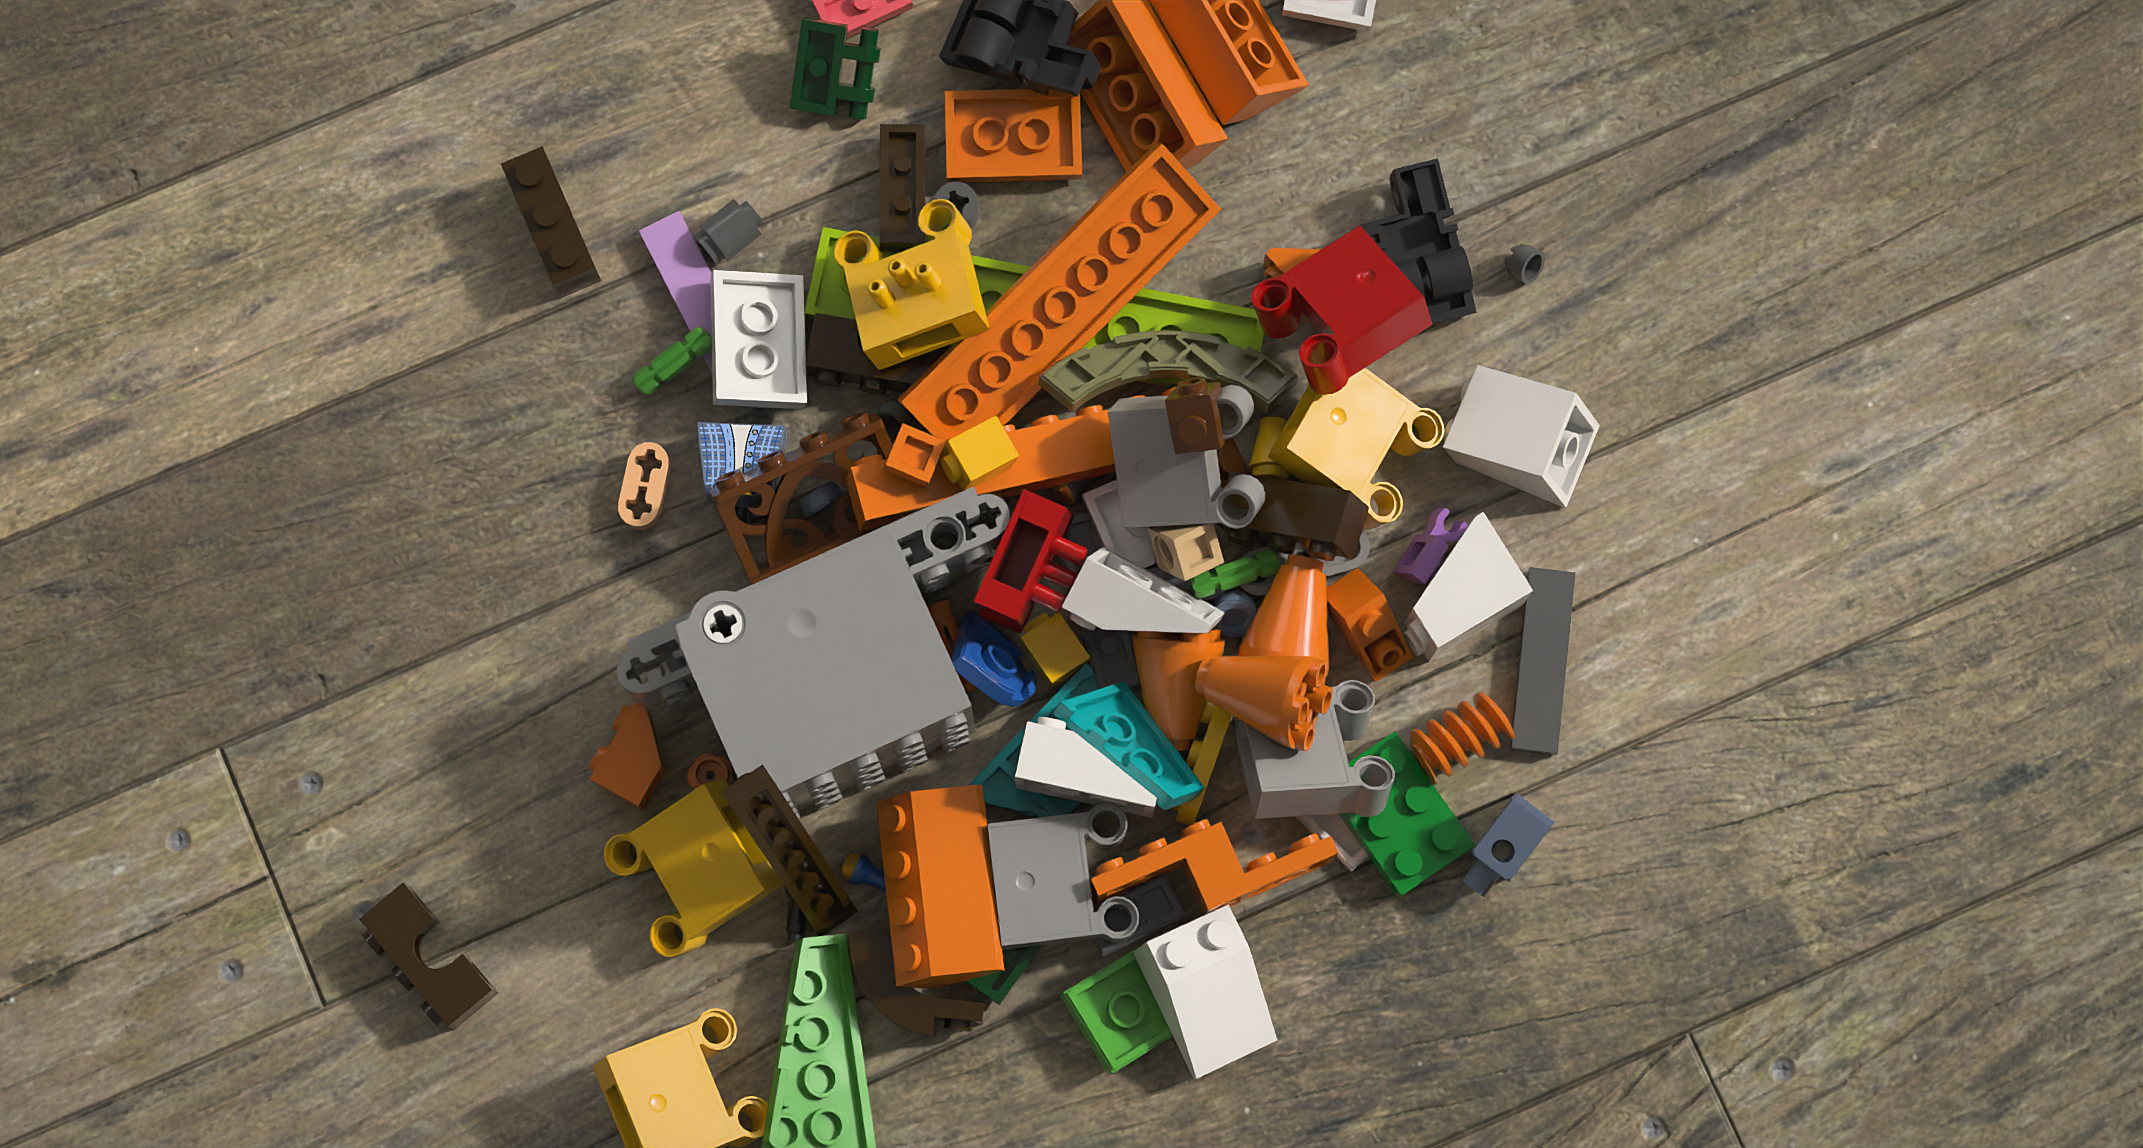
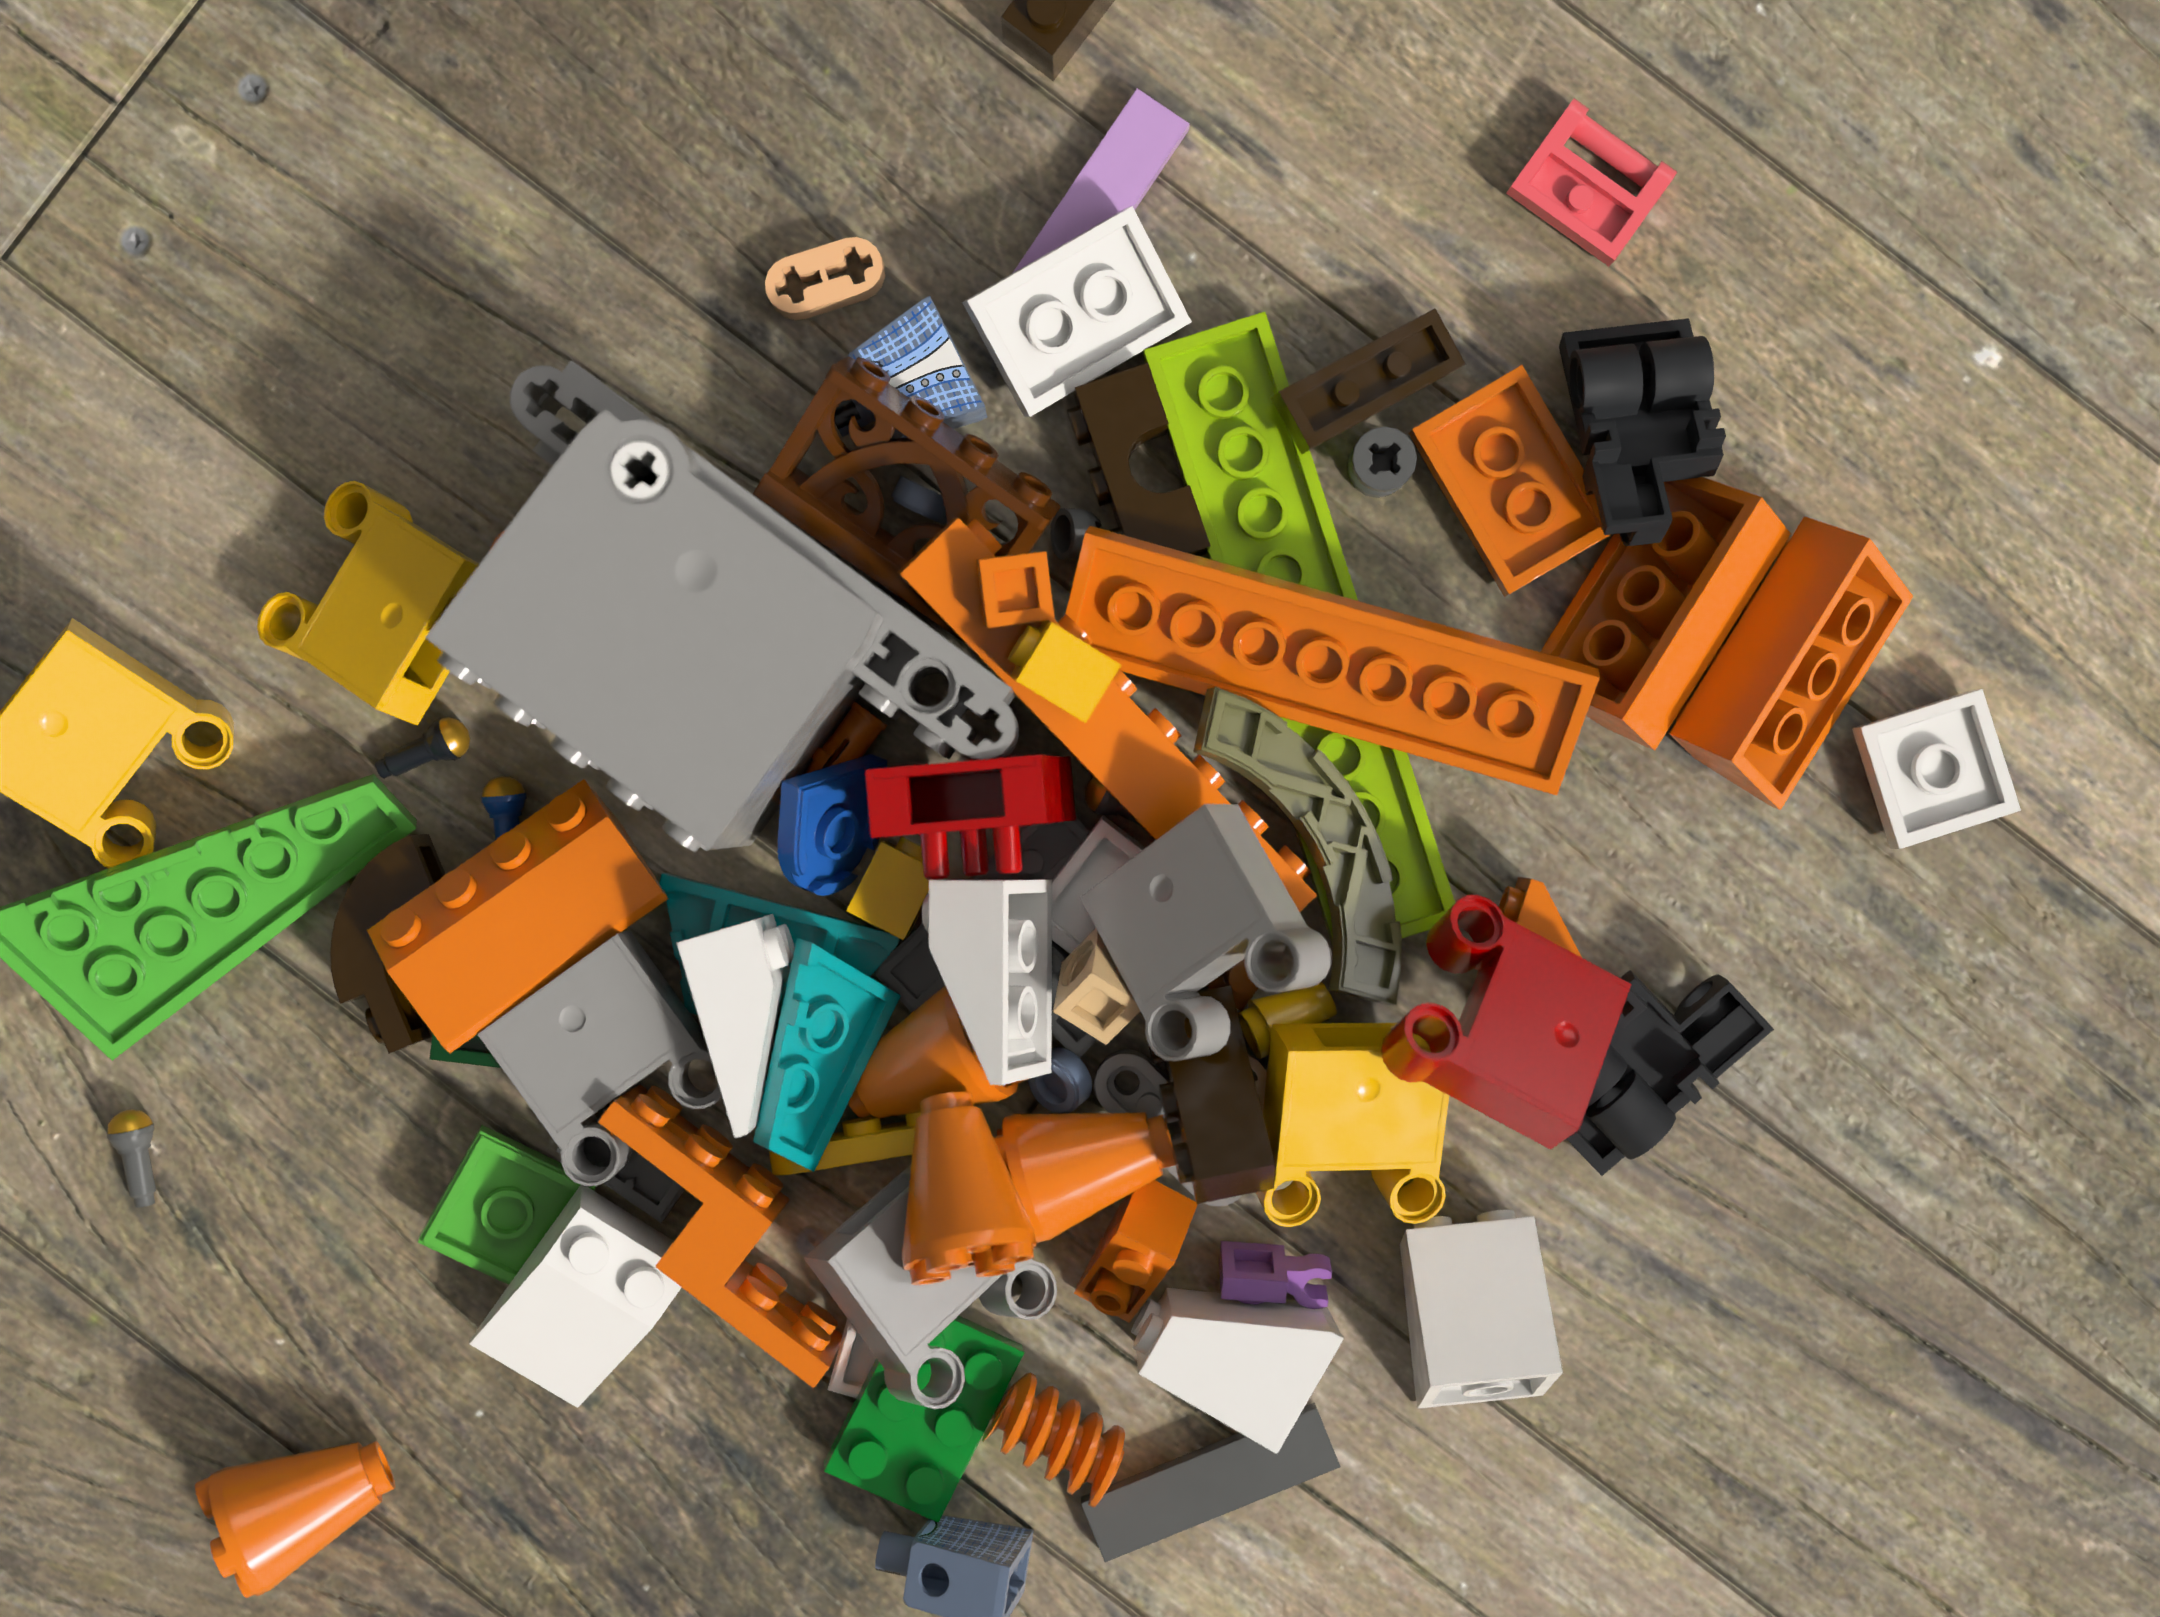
camera: 60 degrees right, 10 degrees up
dark brown arch [359,882,498,1029] -> none
orange slope [589,702,666,811] -> none
bright green axle [632,327,712,395] -> none
dark grey brick [693,199,763,264] -> none
dark brown plate [722,764,859,936] -> none
dark green plate [790,17,881,120] -> none
yellow piece [834,199,990,370] -> none
reddish brown bracket [1165,378,1225,454] -> none
bright green axle [1190,549,1280,598] -> none
dark grey hinge [1505,244,1545,284] -> none

